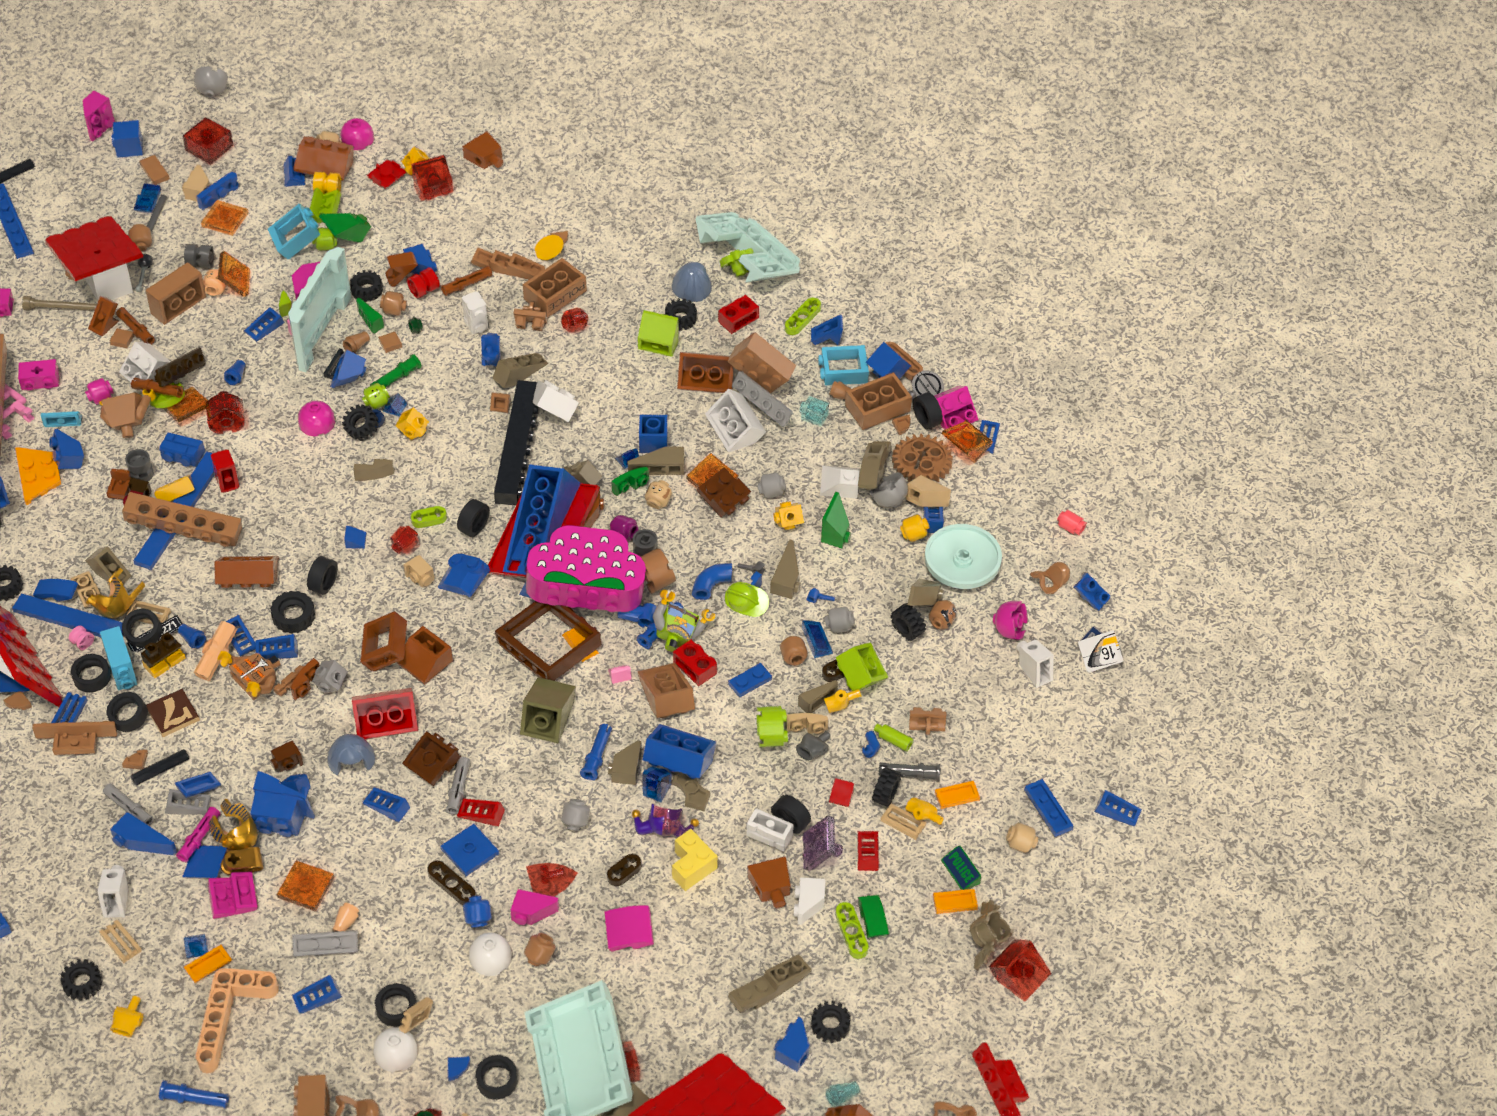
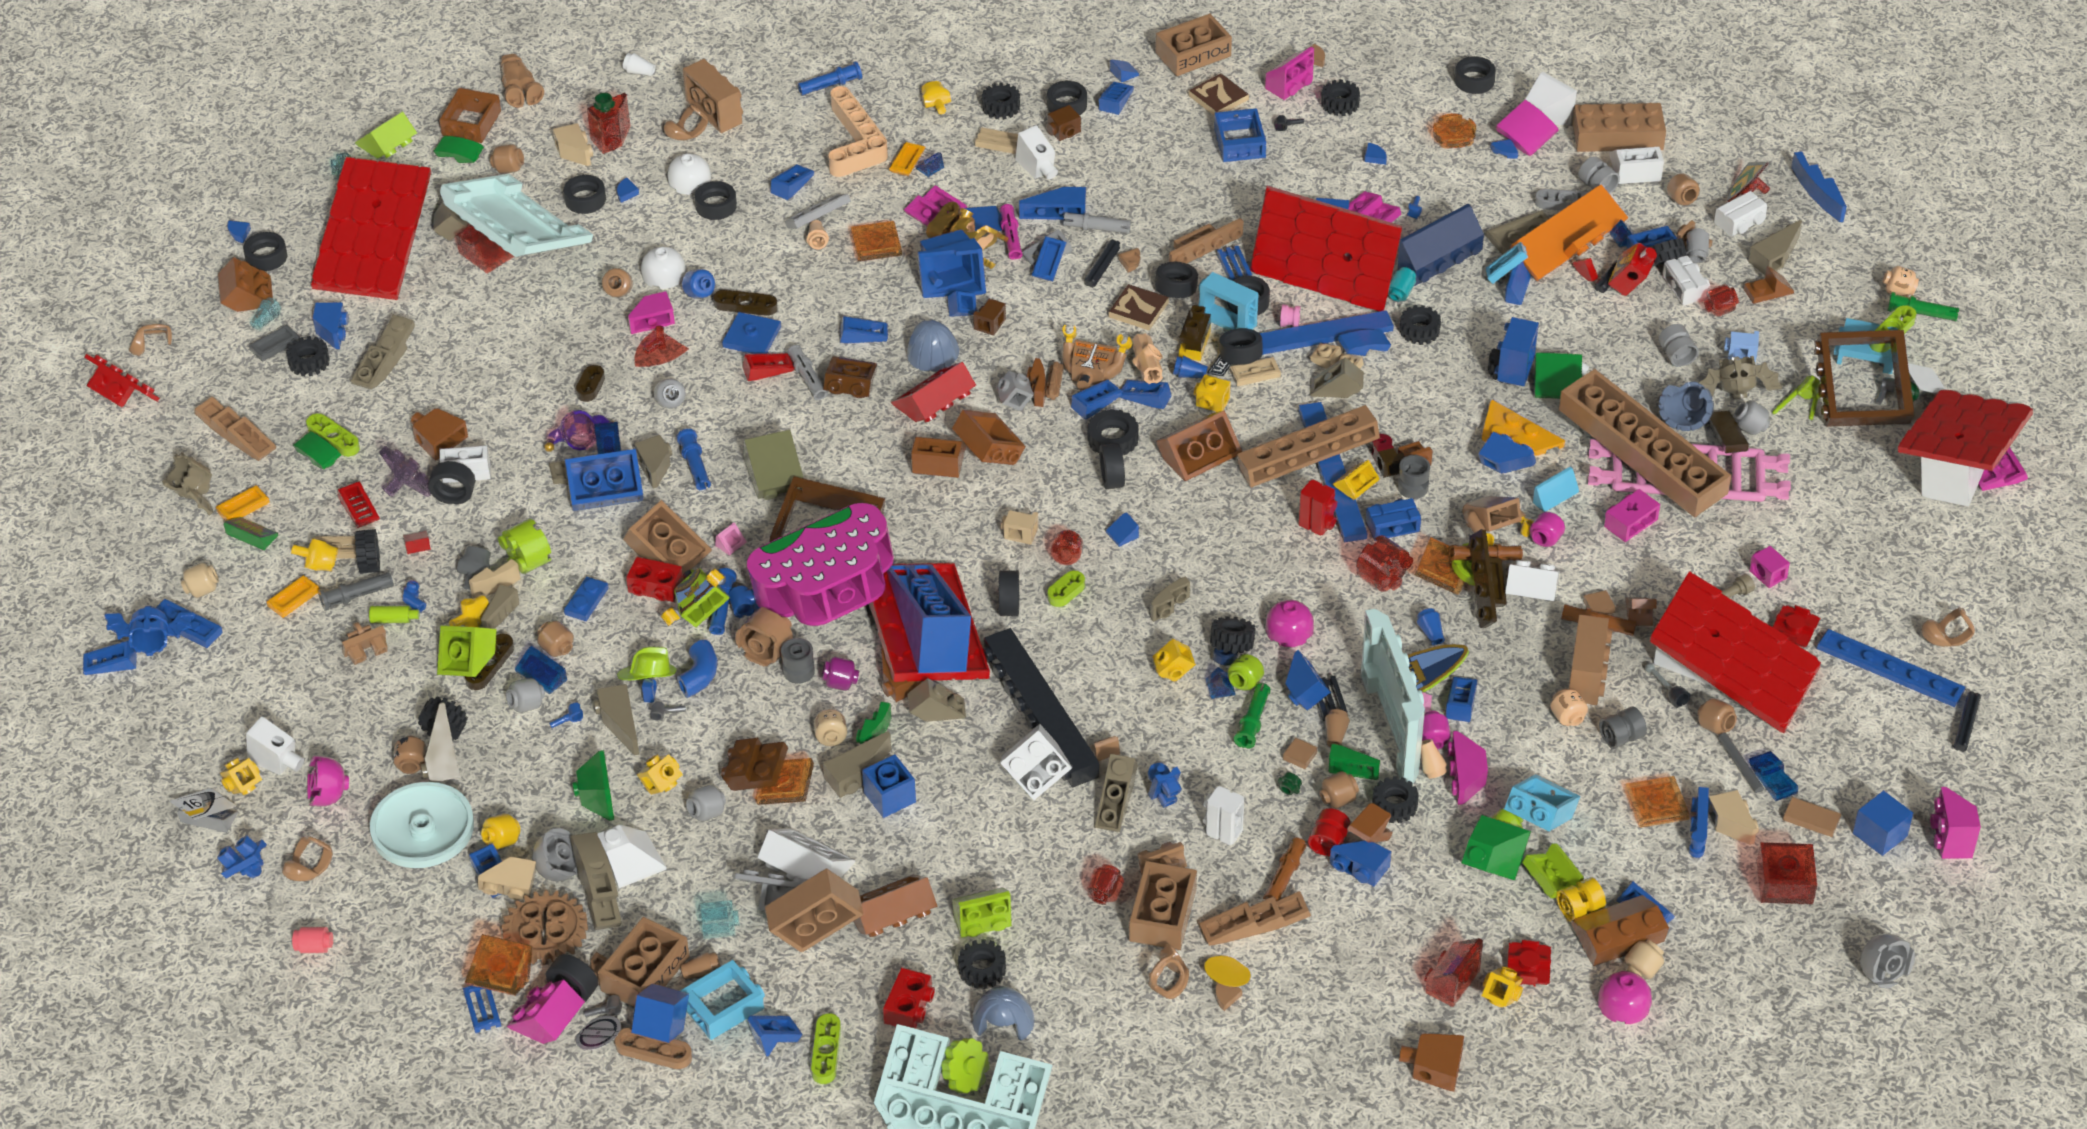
camera: 150 degrees right, 5 degrees down
pearl gold piece [85,568,145,619] -> none
clear orange plate [218,251,250,297] -> none
lime slope [279,291,292,317] -> none
tan tile [399,997,433,1033] -> none
blue slope [438,553,490,597] -> none
dark pink slope [604,905,654,951] -> none
clear blue slope [615,448,639,469] -> none
light yellow brick [672,829,718,891] -> none
white slope [794,878,825,925] -> none
clear red slope [988,939,1052,1001] -> none
none -> blue helmet [104,606,195,656]
none -> medium nougat slope [194,396,276,461]
none -> yellow brick [220,757,262,795]
none -> dark grey tile [249,325,300,362]
none -> reddish brown brick [1046,105,1081,141]
none -> black tyre [1047,80,1087,115]
none -> medium nougat piece [1148,945,1189,999]
none -> yellow brick [1194,375,1231,412]
none -> shield [1408,644,1469,693]
none -> red piece [1773,605,1821,648]

